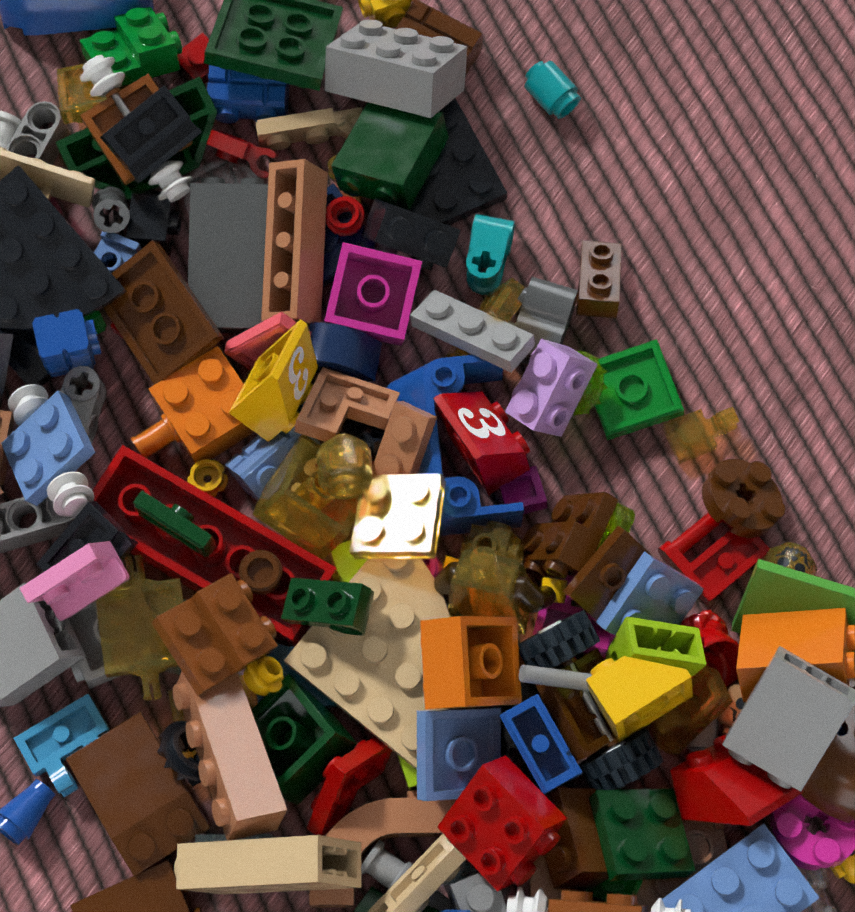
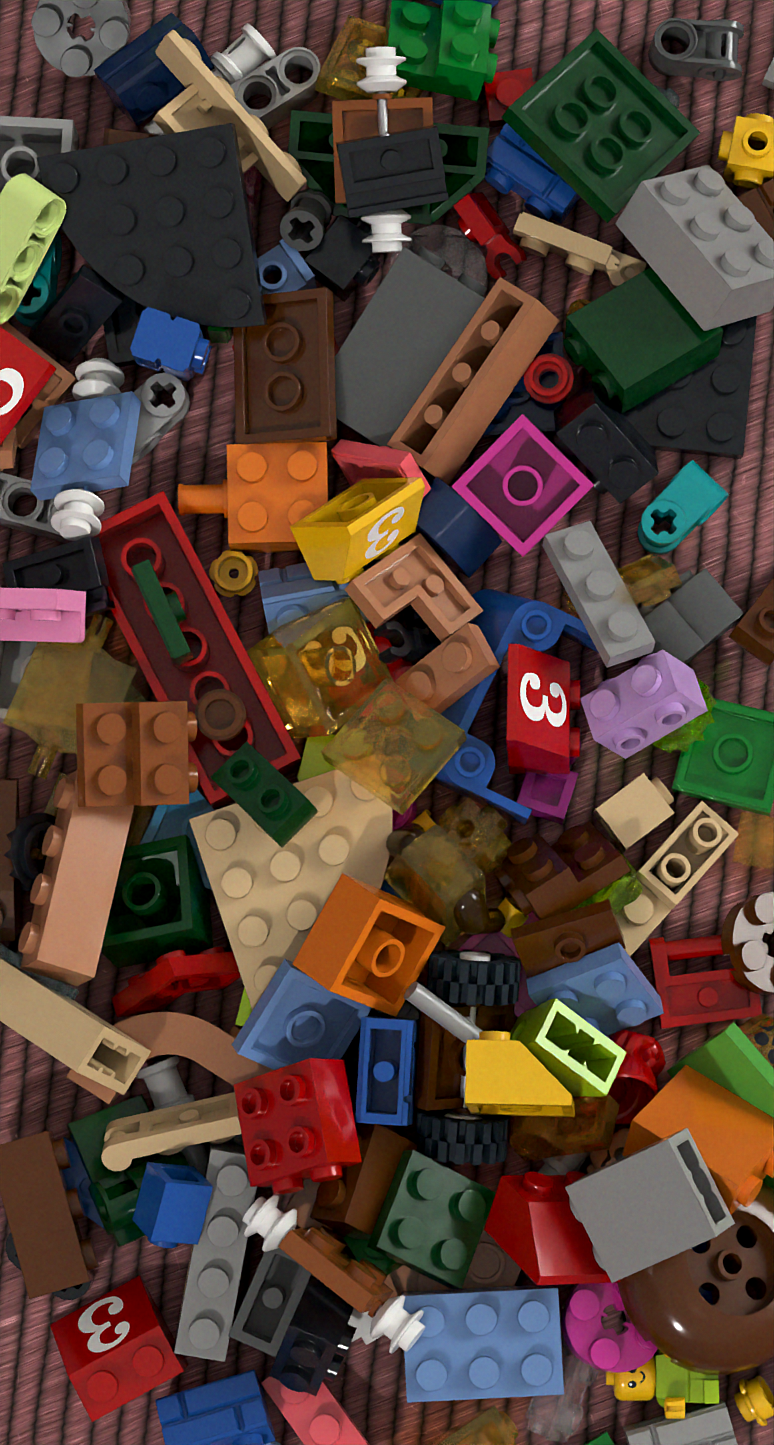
camera: 35 degrees right, 10 degrees up
yellow plate [243,656,284,696] -> none
clear yellow head [317,434,373,499] -> none
none -> tan brick [593,773,674,853]
none -> tan slope [610,801,739,957]

